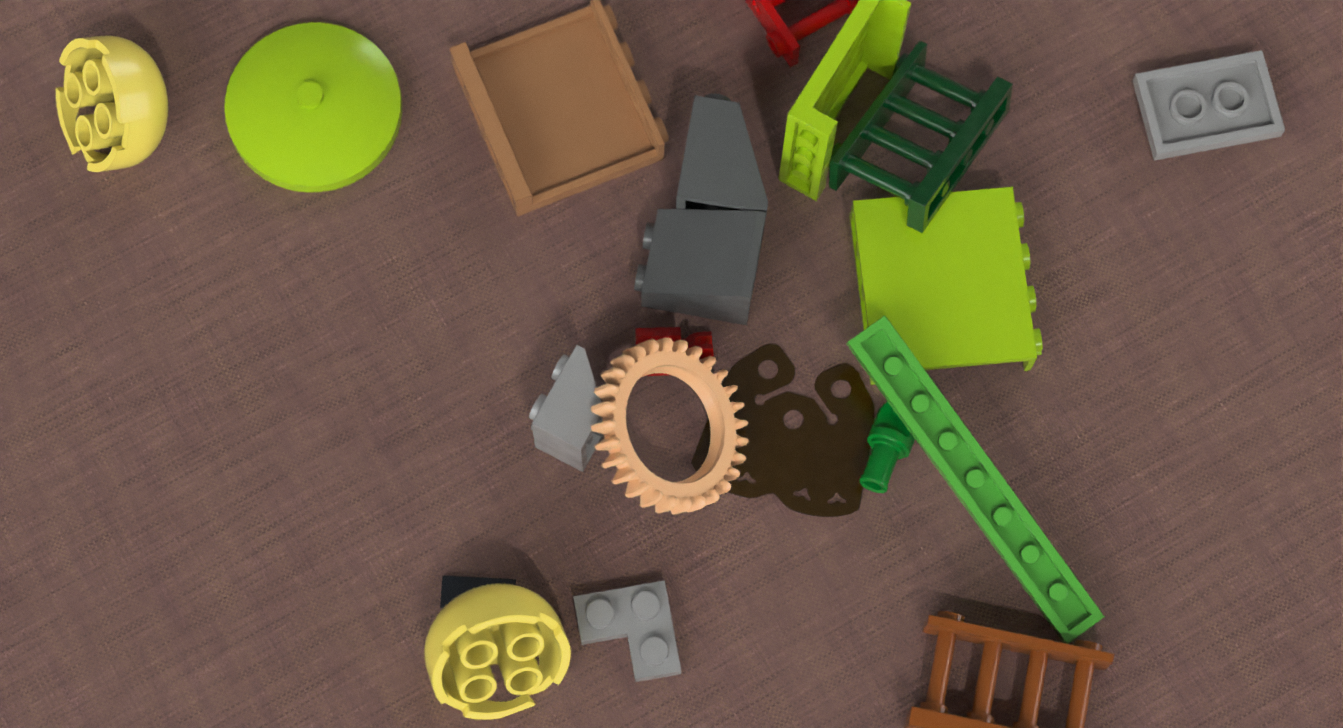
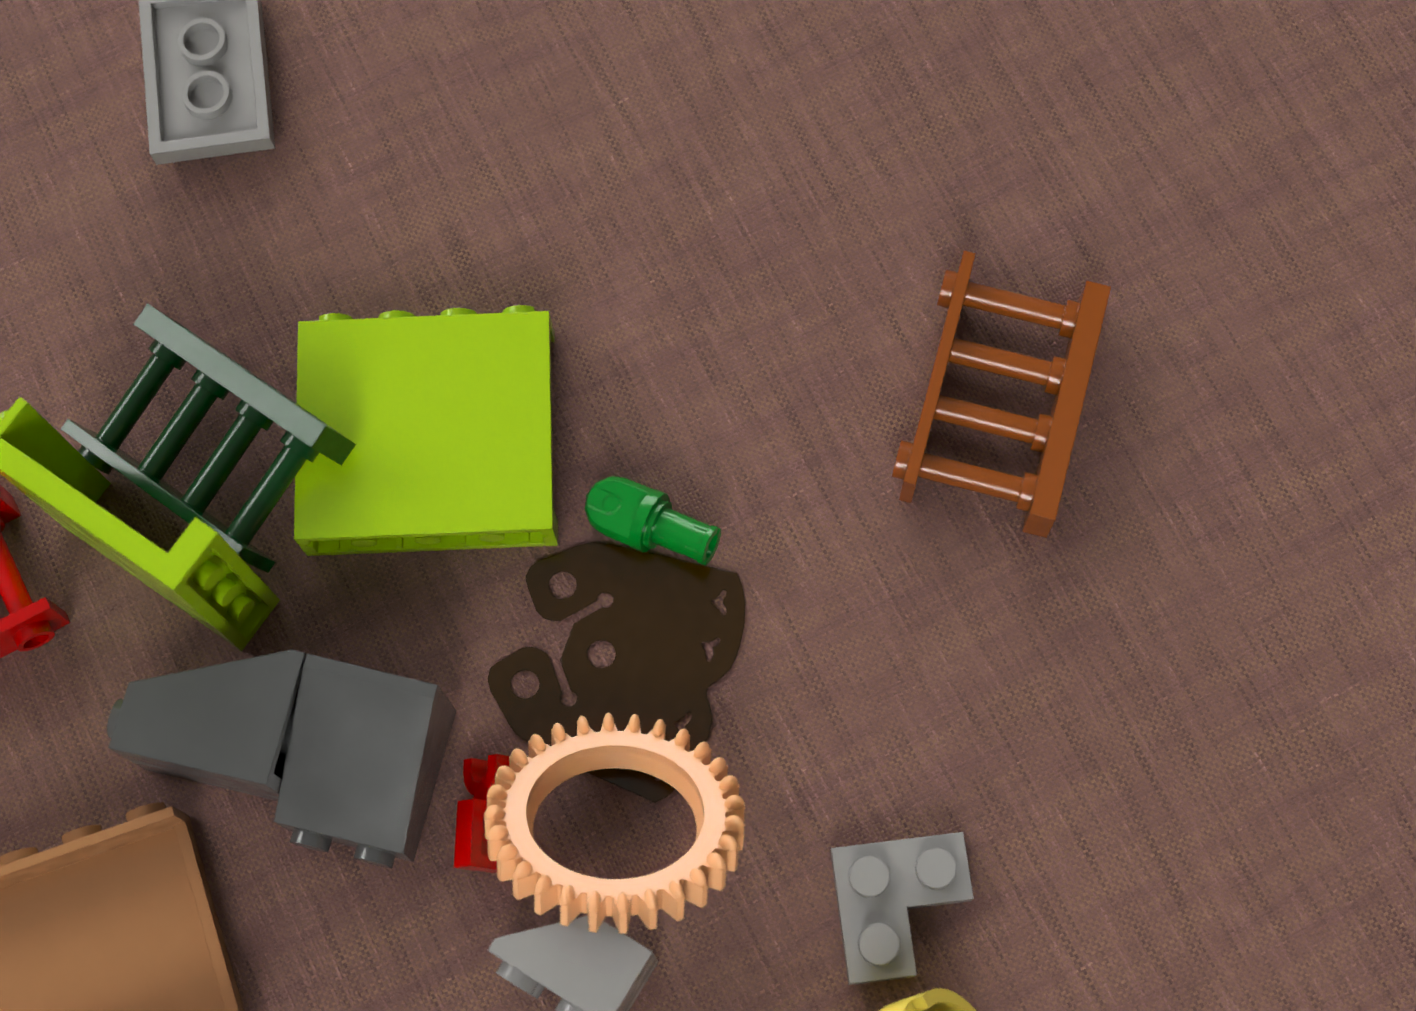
camera: 80 degrees left, 0 degrees up
bright green plate [846,316,1105,644] -> none

